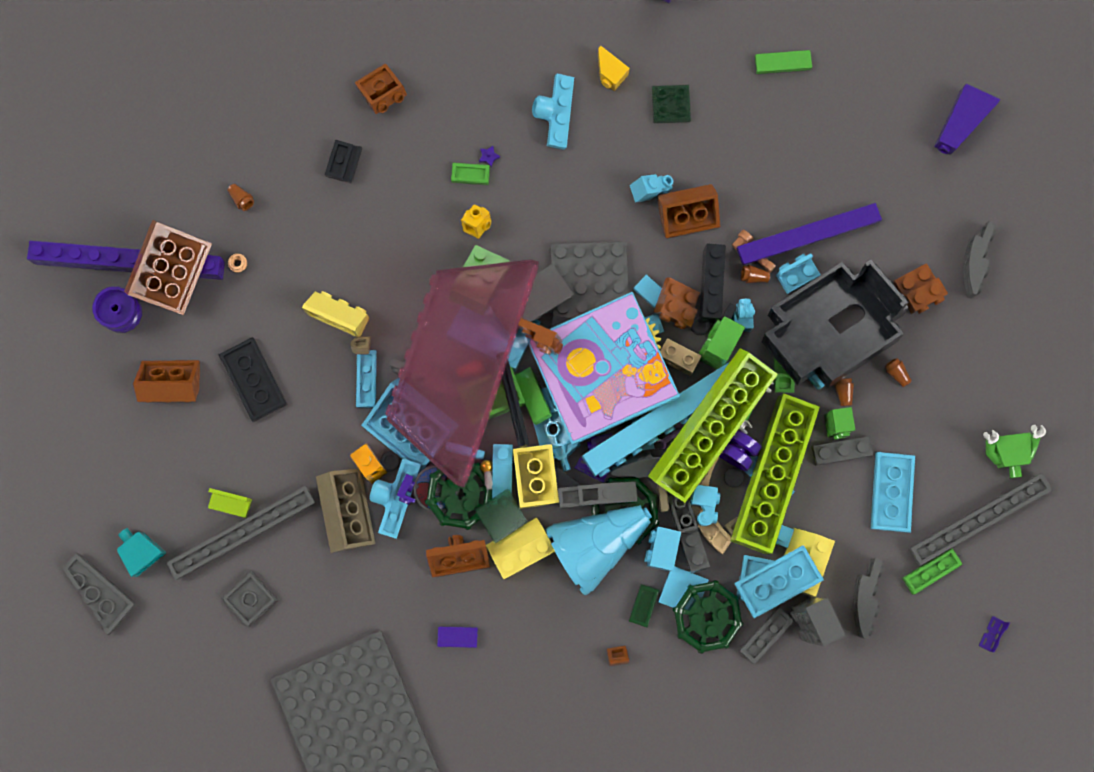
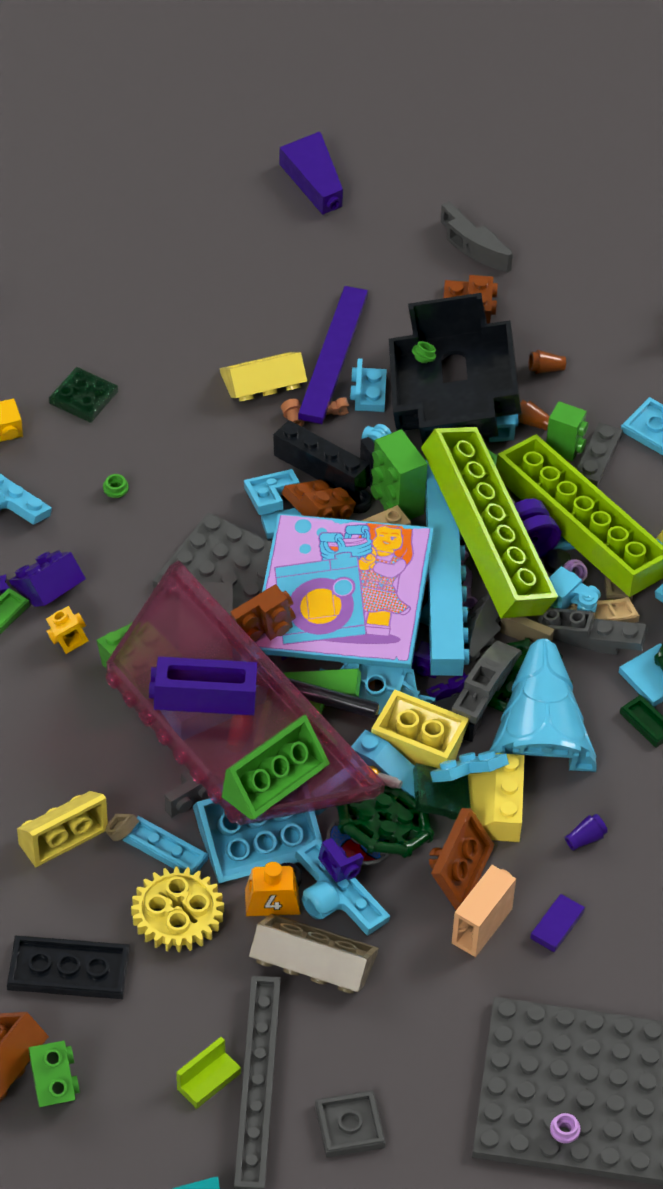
camera: 55 degrees left, 30 degrees down
medium azure brick [629,174,673,203] -> none
medium azure brick [644,527,681,572] -> none
dark orange slope [657,184,720,238] -> none
dark orange cone [741,265,770,283] -> none
bright green tile [755,50,812,74] -> none
none -> dark purple slope [9,550,86,607]
none -> bright green brick [28,1040,80,1108]
none -> bright green plate [103,474,129,498]
none -> light yellow gear [131,867,224,952]
none -> dark purple piece [149,656,257,715]
none -> light yellow slope [219,352,307,402]
none -> bright green slope [222,715,330,820]
none -> medium azure plate [244,469,300,515]
none -> bright green plate [412,341,436,363]
none -> medium azure plate [430,750,509,783]
none -> light nougat brick [452,865,516,957]
none -> lavender plate [550,1113,581,1143]
none -> lavender plate [563,559,588,582]
none -> dark purple cone [565,814,608,851]

